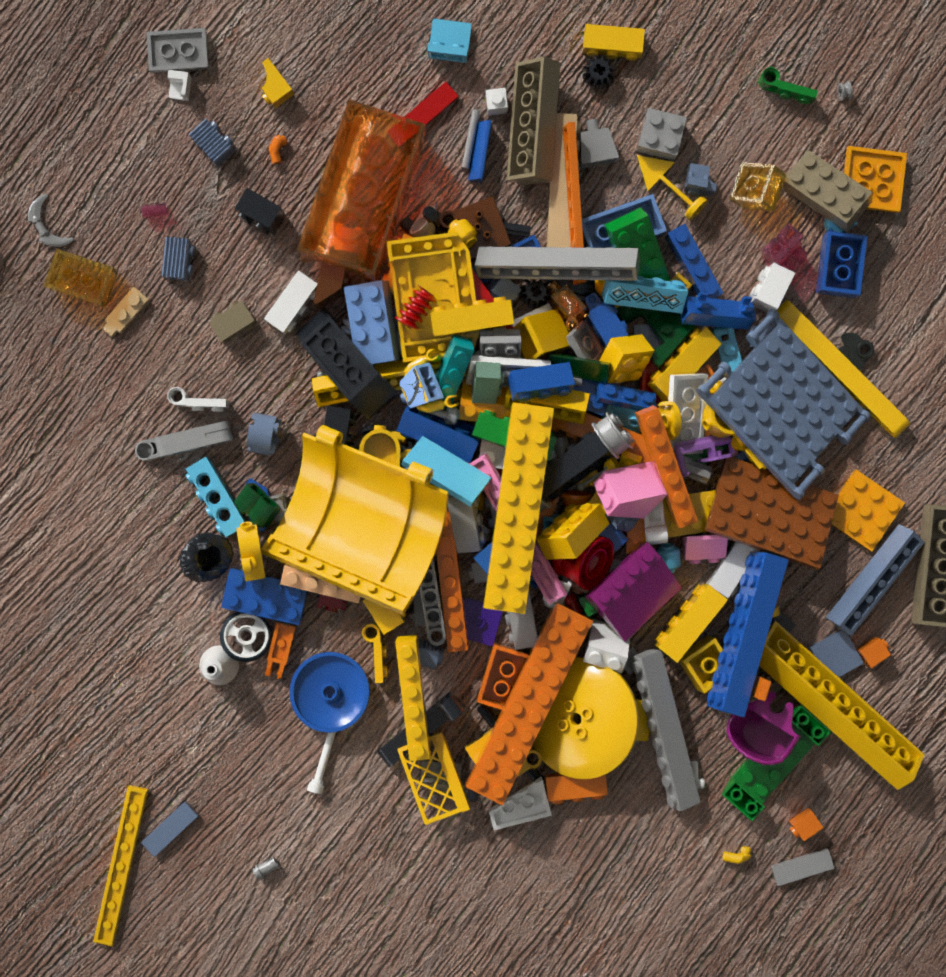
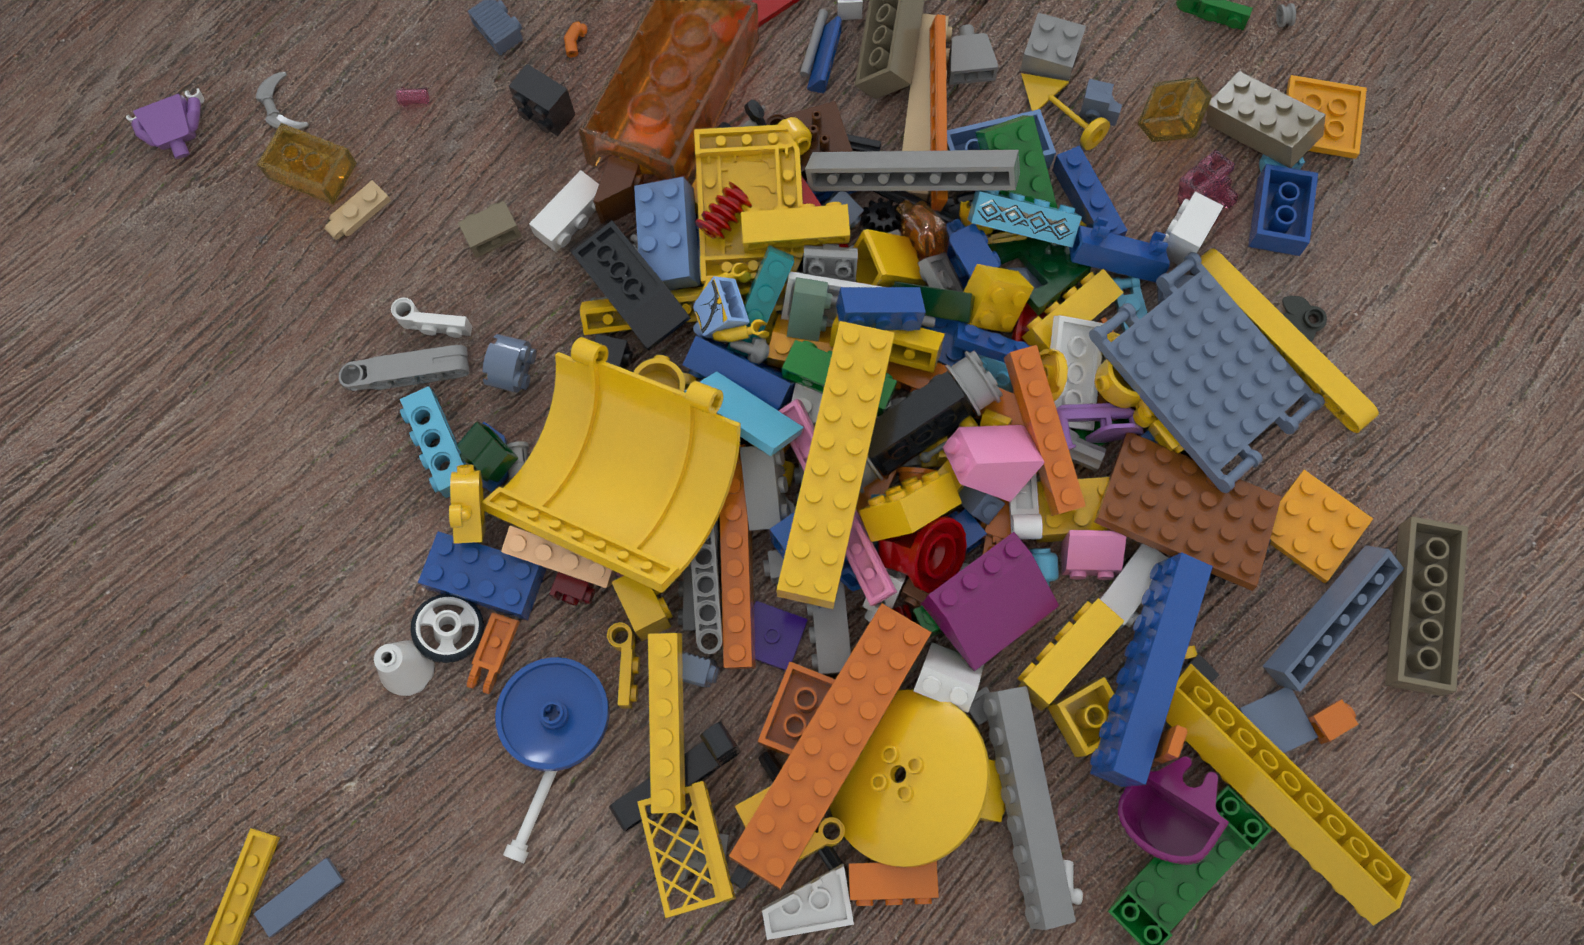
camera: 10 degrees right, 15 degrees down
sand blue brick [162,237,195,281] -> none
black piece [179,532,234,583] -> none

